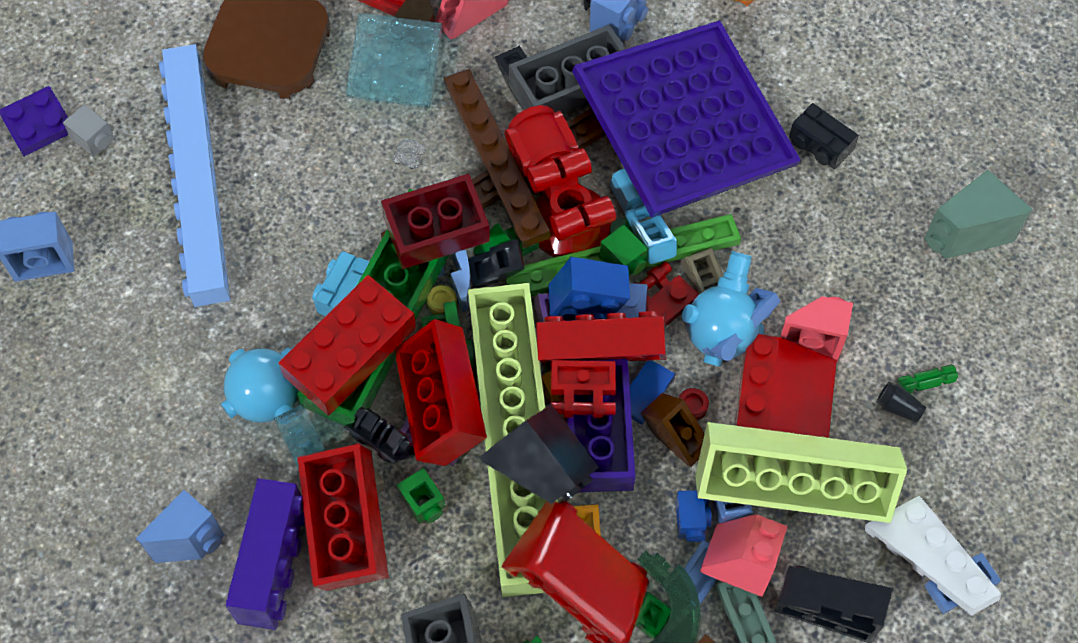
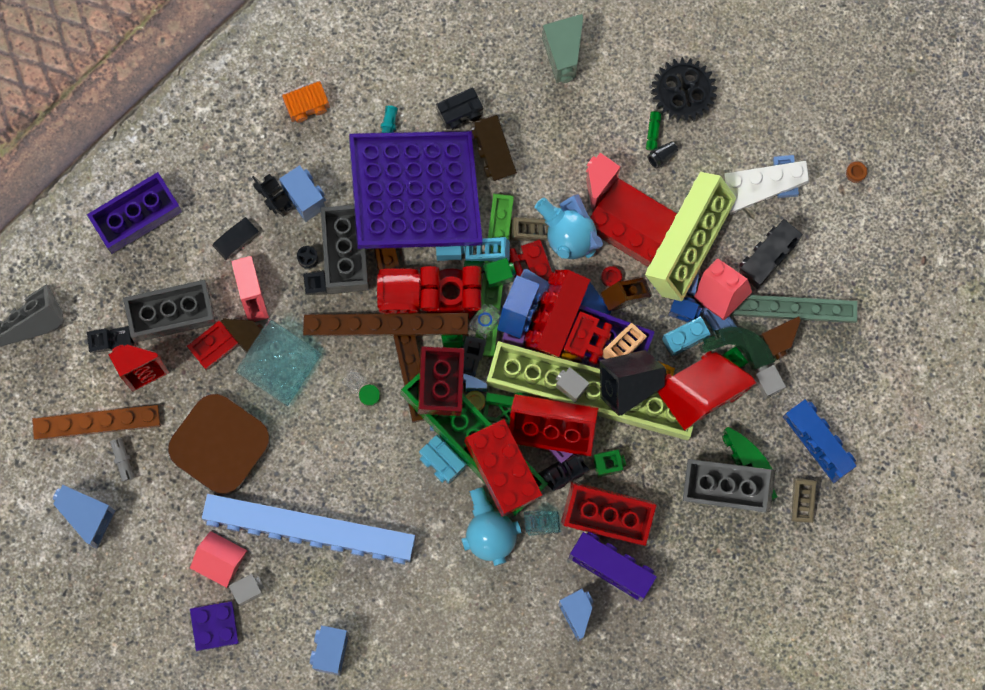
camera: 70 degrees left, 15 degrees up
none -> coral slope [190,531,248,588]
none -> black wheel [297,246,318,269]
none -> green tile [359,384,380,406]
none -> teal pin [380,105,398,133]
none -> clear brick [469,304,501,339]
none -> dark brown wedge [470,114,517,181]
none -> light grey brick [556,367,589,403]
none -> light nougat slope [603,323,647,359]
none -> black gear [651,57,717,123]
none -> medium azure brick [662,316,711,357]

